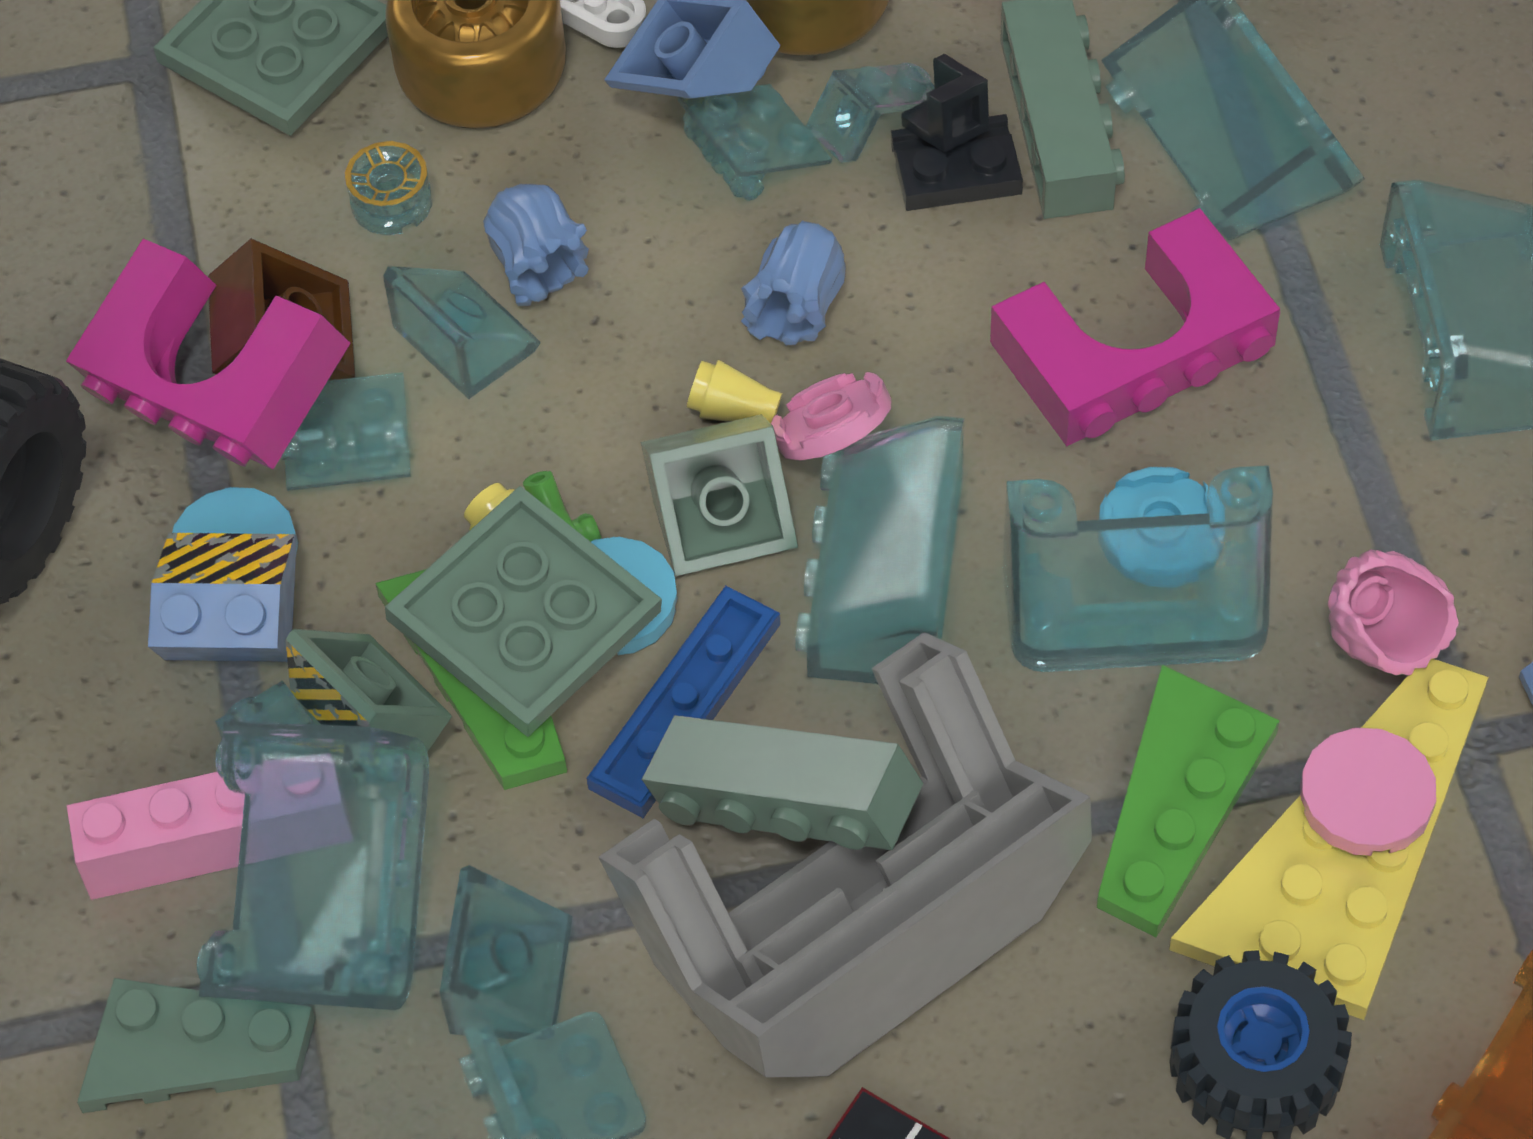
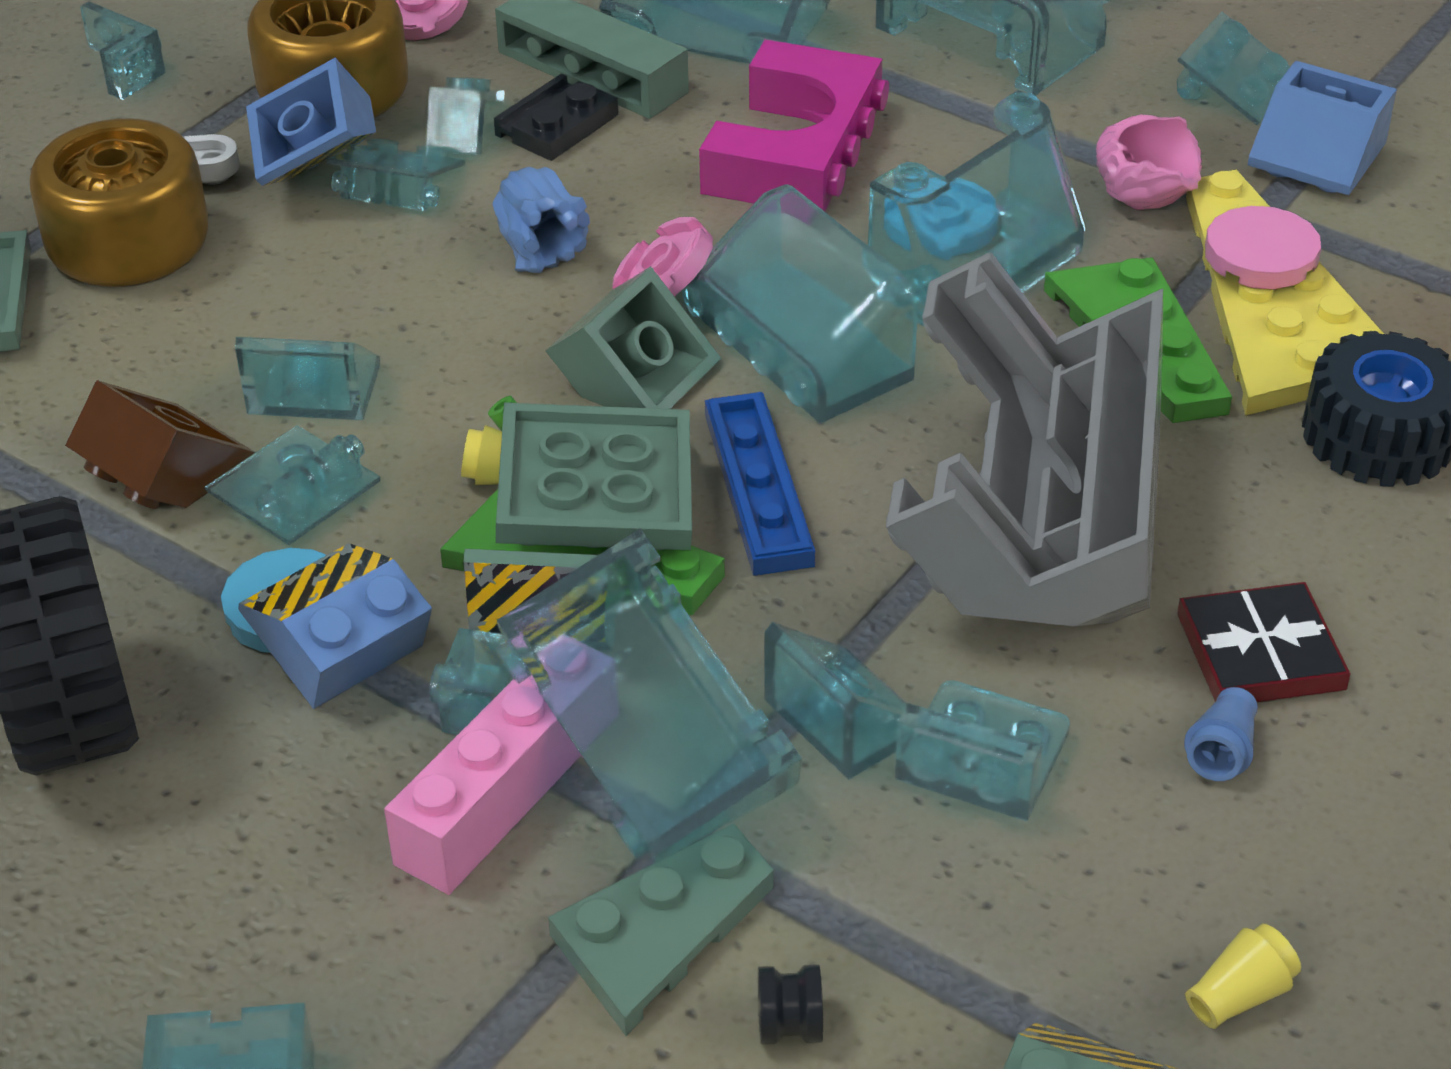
camera: 45 degrees left, 15 degrees down
dark pink arch [66,238,351,469] -> none
clear light blue wheel [345,141,432,235] -> none
medium blue piece [483,184,589,306] -> none
sand green brick [641,715,924,850] -> none
light yellow cone [687,360,782,423] -> none
black panel [901,54,990,153] -> none

